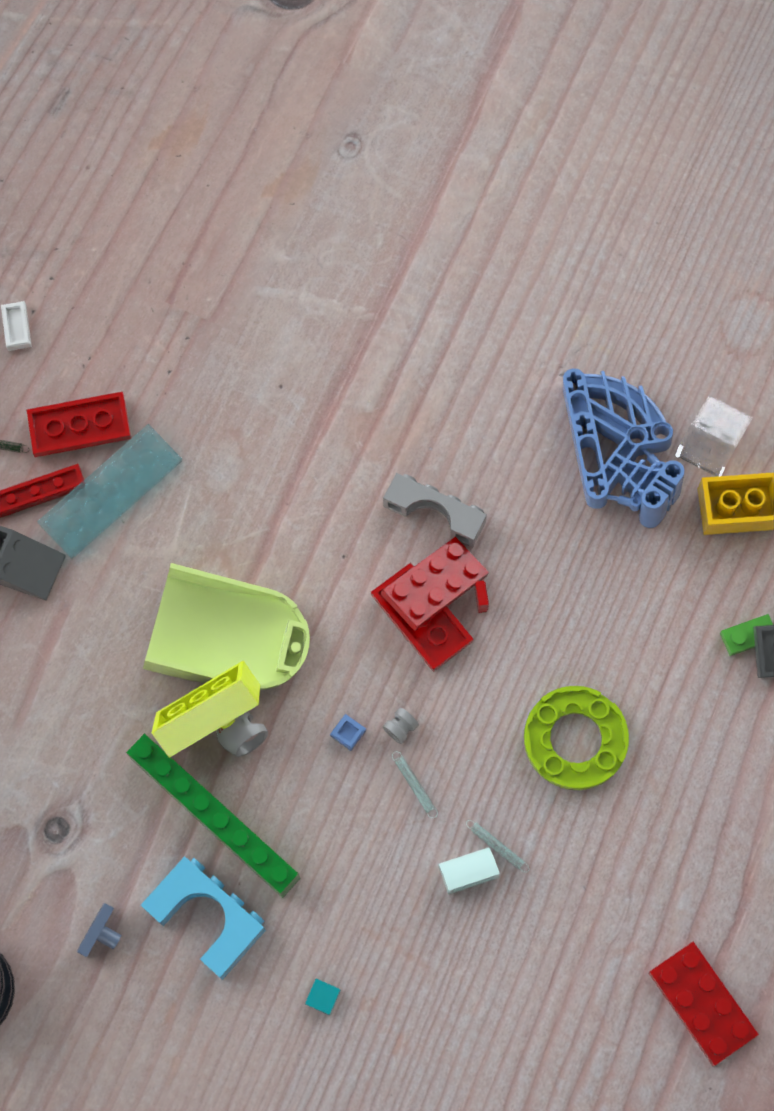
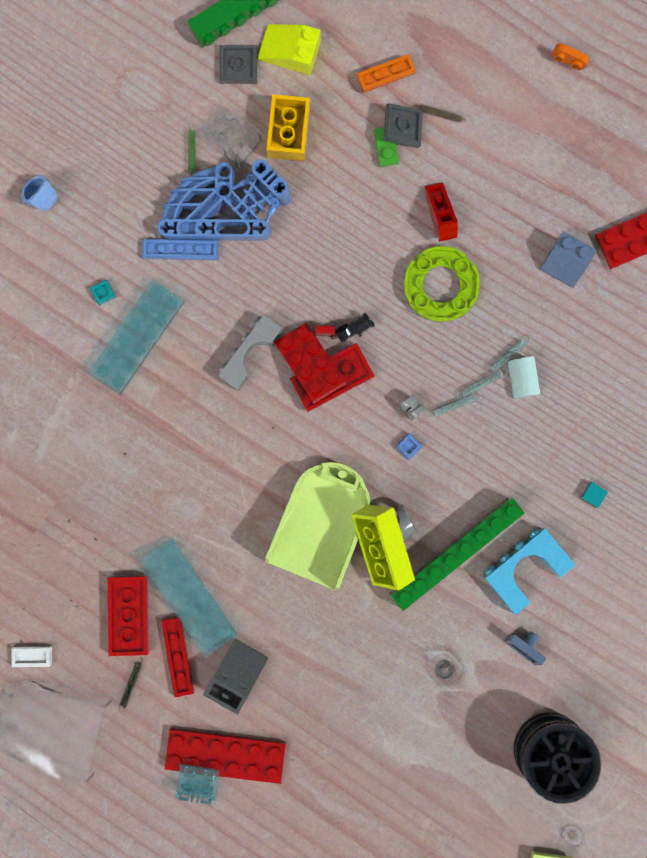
camera: 80 degrees left, 15 degrees up
none -> light blue helmet [21,175,58,211]
none -> clear light blue plate [88,279,185,395]
none -> teal tile [90,279,116,306]
none -> medium blue tile [142,239,219,261]
none -> bright green piece [188,125,196,175]
none -> black connector [335,312,375,342]
none -> red slope [425,182,458,242]
none -> light aqua piece [457,369,507,399]
none -> sand blue slope [540,231,597,288]

